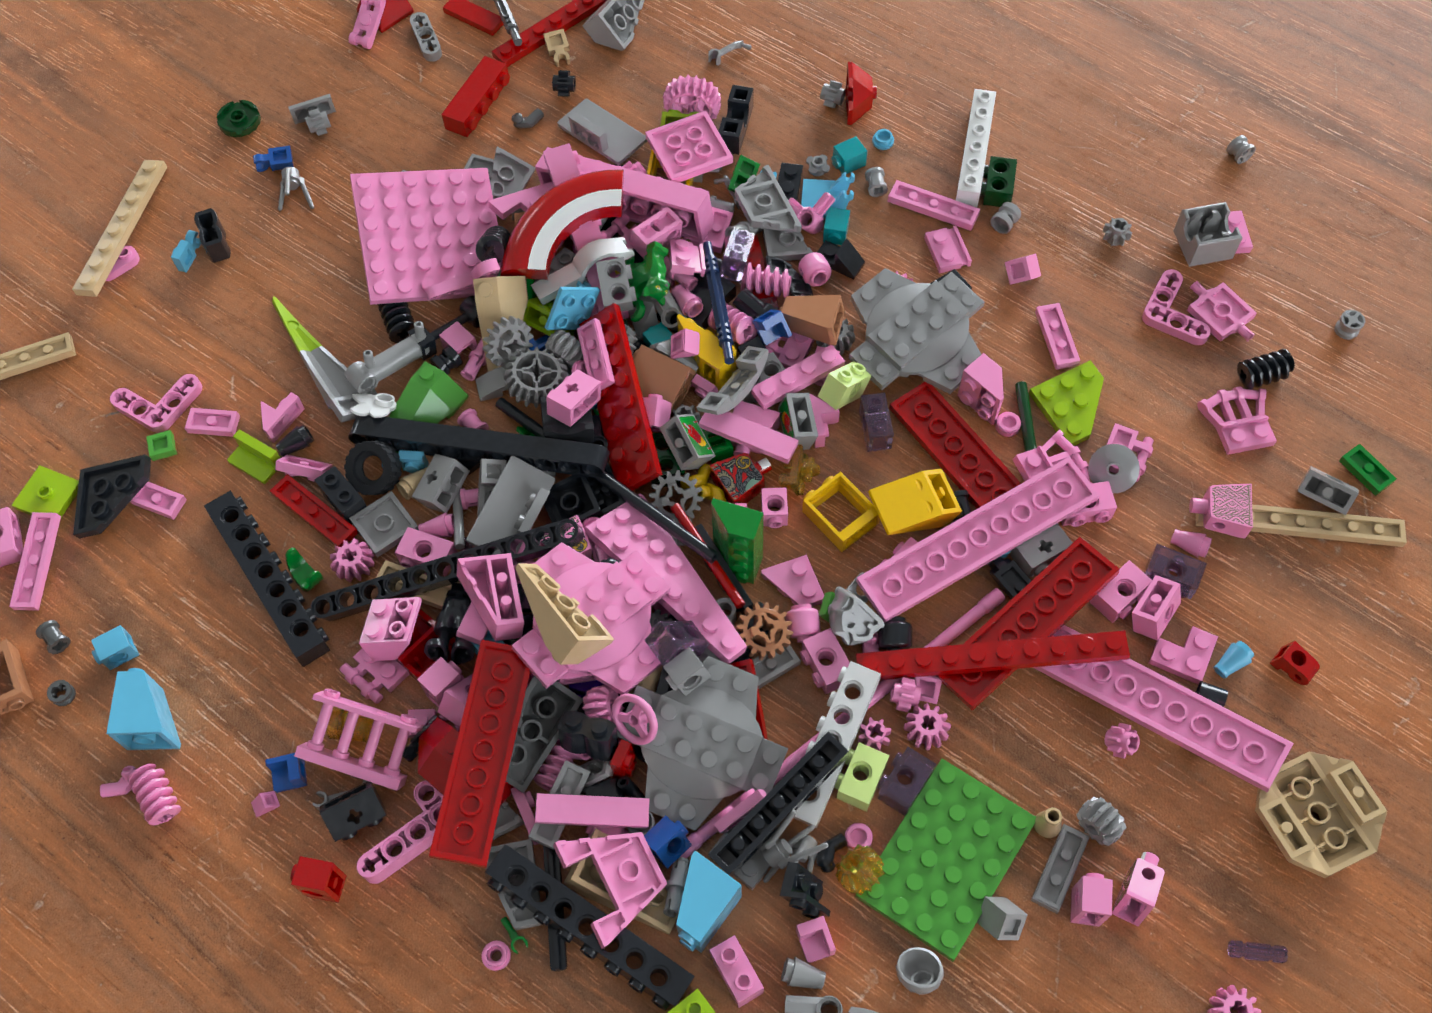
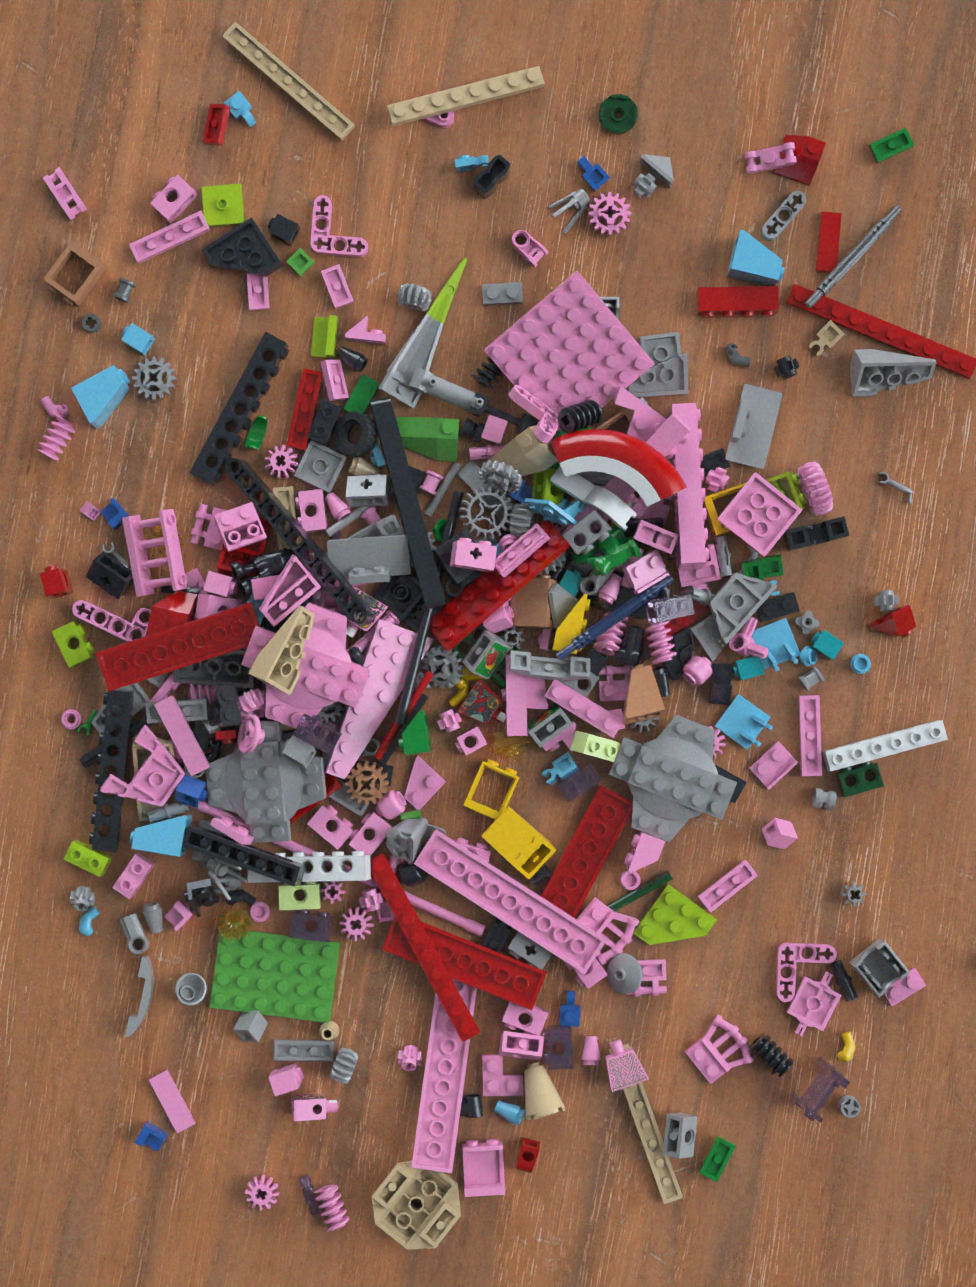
camera: 65 degrees right, 25 degrees up
white plate [350,393,397,418] -> none
bright pink slope [670,328,700,359] -> none
blue panel [752,309,792,345] -> none
none -> lime brick [52,621,95,668]
none -> light grey gear [132,356,177,401]
none -> black brick [267,214,300,246]
none -> bright pink brick [307,805,354,850]
none -> bright pink piece [313,1184,350,1232]
none -> green tile [343,374,380,414]
none -> light grey gear [397,283,432,311]
none -> light grey bar [424,462,461,517]
none -> bright pink panel [462,1139,505,1197]
none -> light grey plate [482,282,523,306]
none -> bright pink piece [511,230,549,268]
none -> tan cone [524,1062,566,1121]
none -> medium azure plate [542,752,580,786]
none -> blue plate [559,990,580,1027]
none -> bright pink gear [588,192,632,237]
none -> medium azure plate [715,694,773,750]
none -> medium azure slope [727,230,785,286]
none -> fence [792,1057,850,1123]
none -> medium azure plate [800,646,818,666]
none -> black pin [830,960,858,1002]
none -> yellow arm [837,1031,856,1062]

